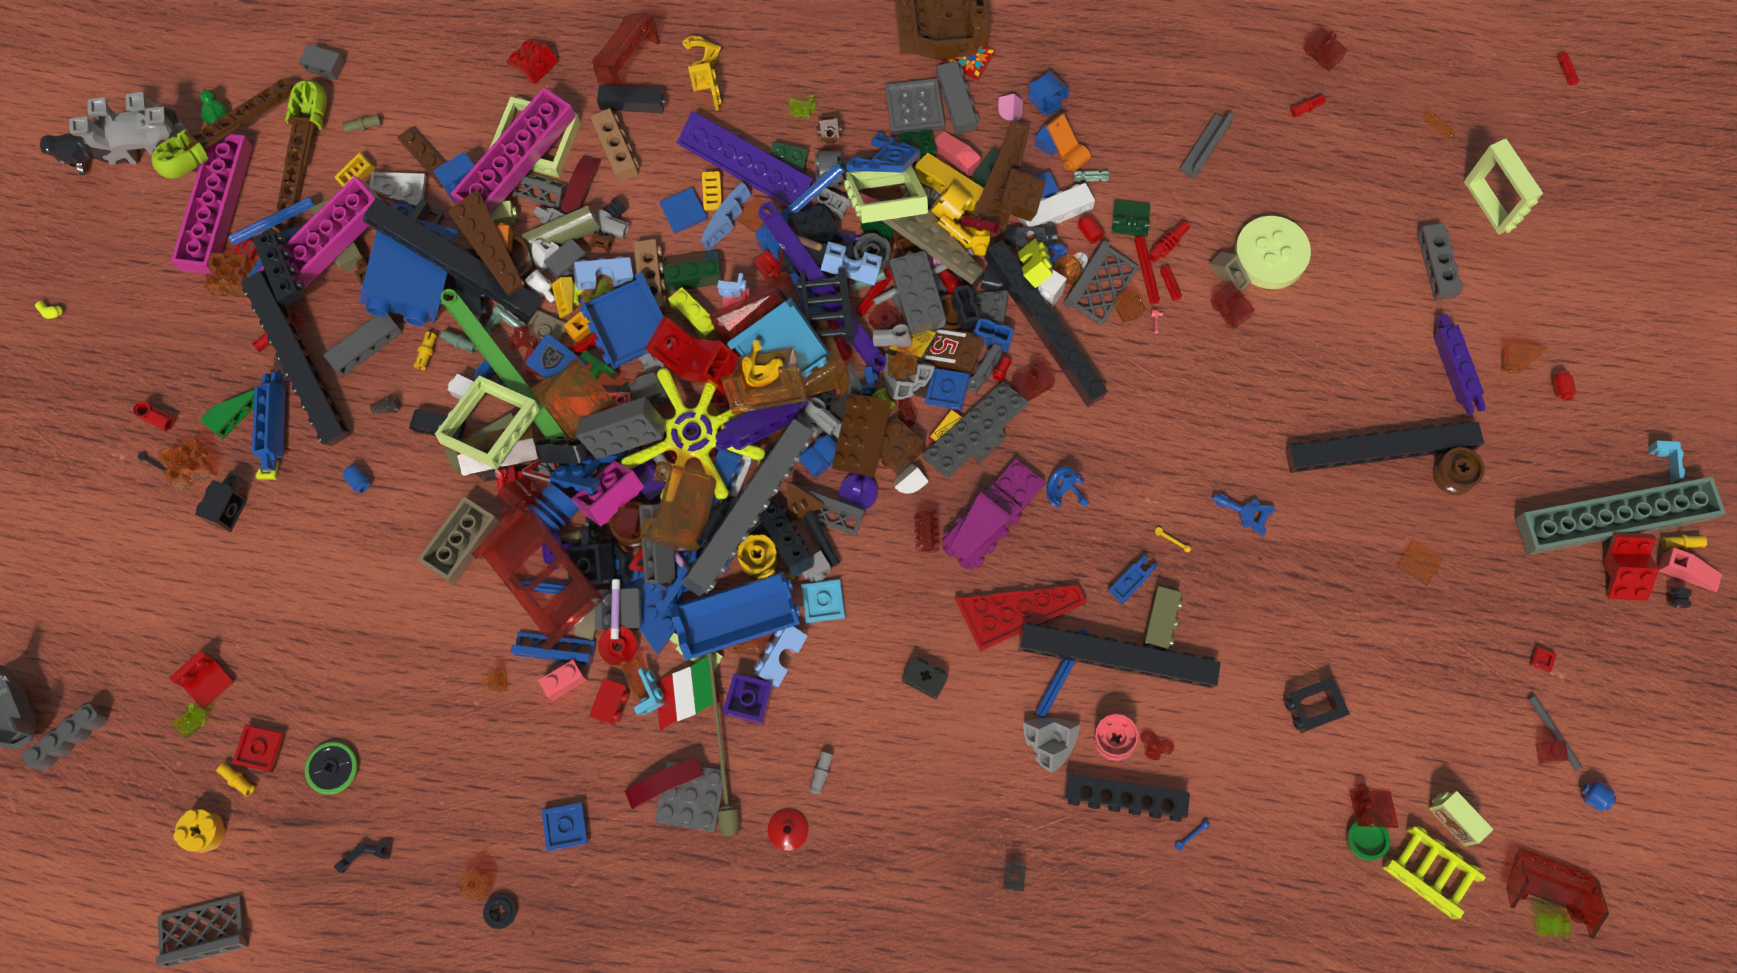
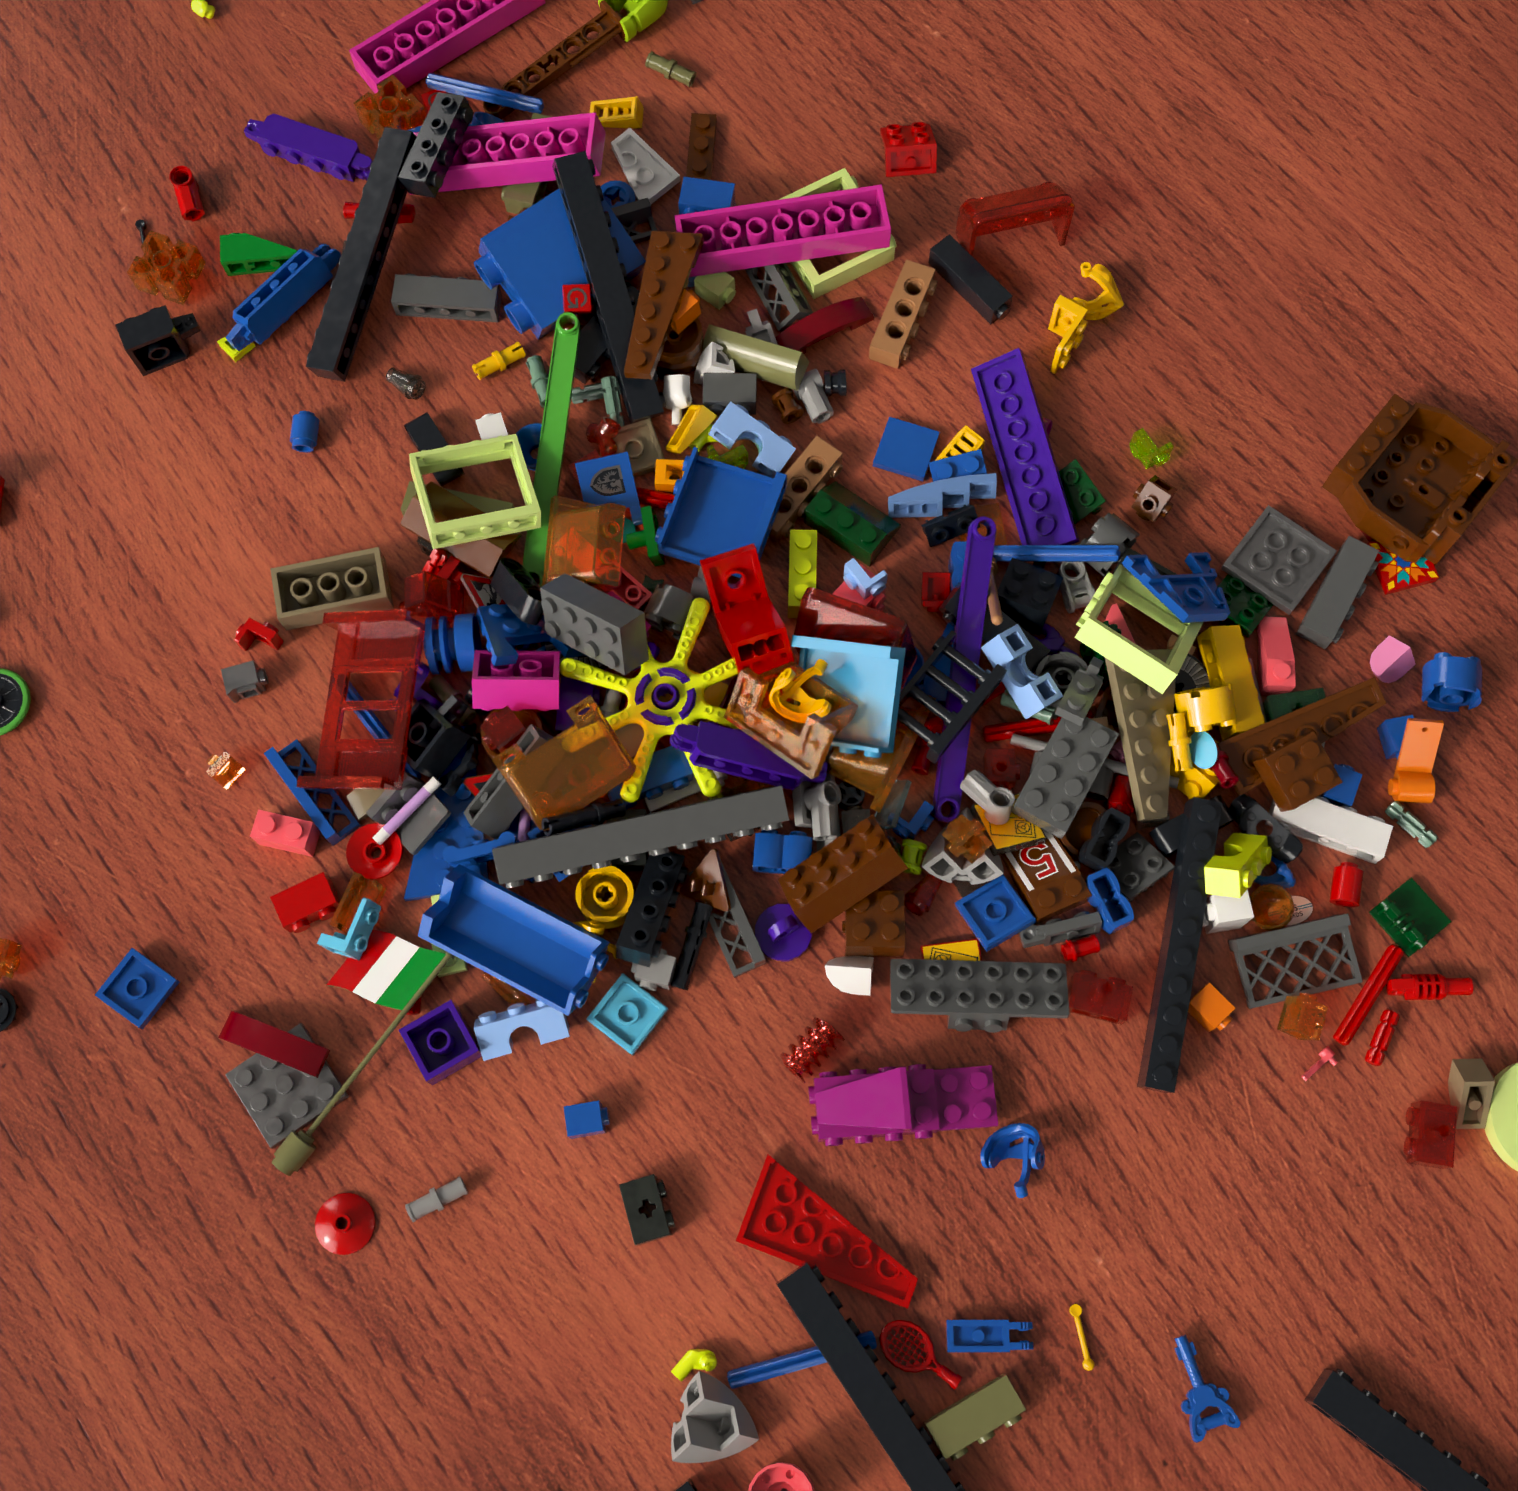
camera: 45 degrees right, 0 degrees up
none -> flat silver window [221,660,268,703]
none -> red bracket [234,617,284,651]
none -> dark purple hinge [244,114,372,182]
none -> red tile [562,284,591,313]
none -> blue brick [563,1100,610,1139]
none -> neon yellow arm [671,1349,717,1382]
none -> red piece [879,1320,963,1390]
none -> black hinge [921,504,980,548]
none -> blue plate [928,449,987,482]
none -> dark grey hinge [1055,657,1104,726]
none -> orange brick [1188,982,1235,1032]
none -> medium azure sticker [1189,731,1217,769]

